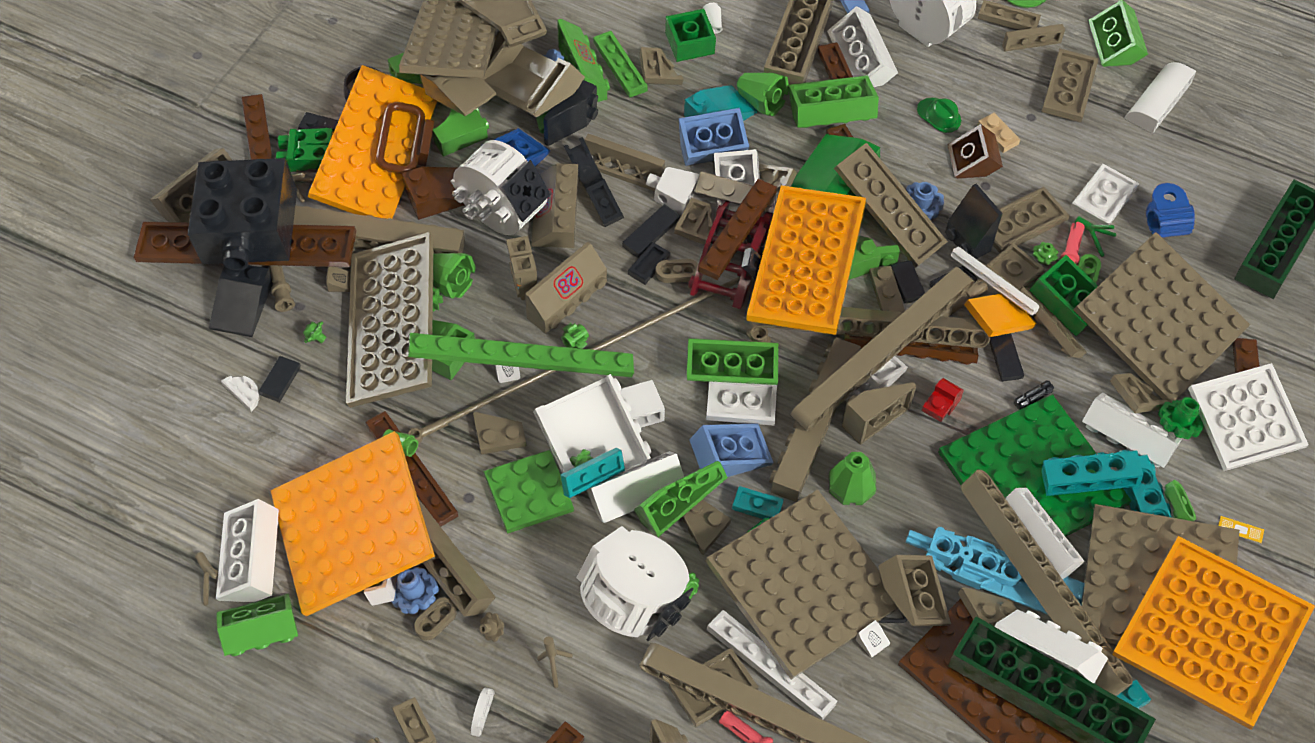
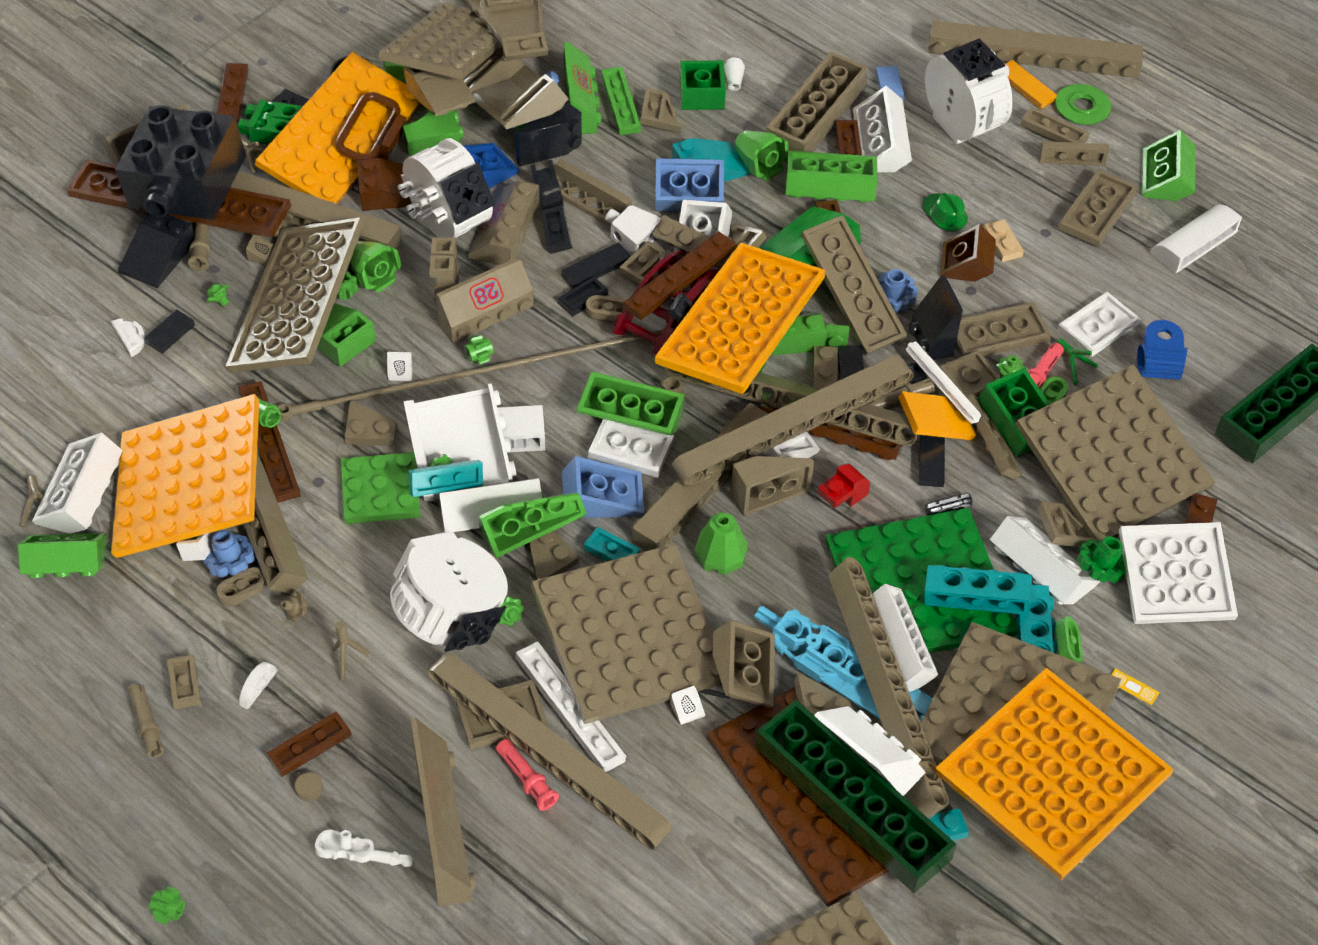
camera: 15 degrees right, 5 degrees down
bright green plate [408,333,634,377] -> none

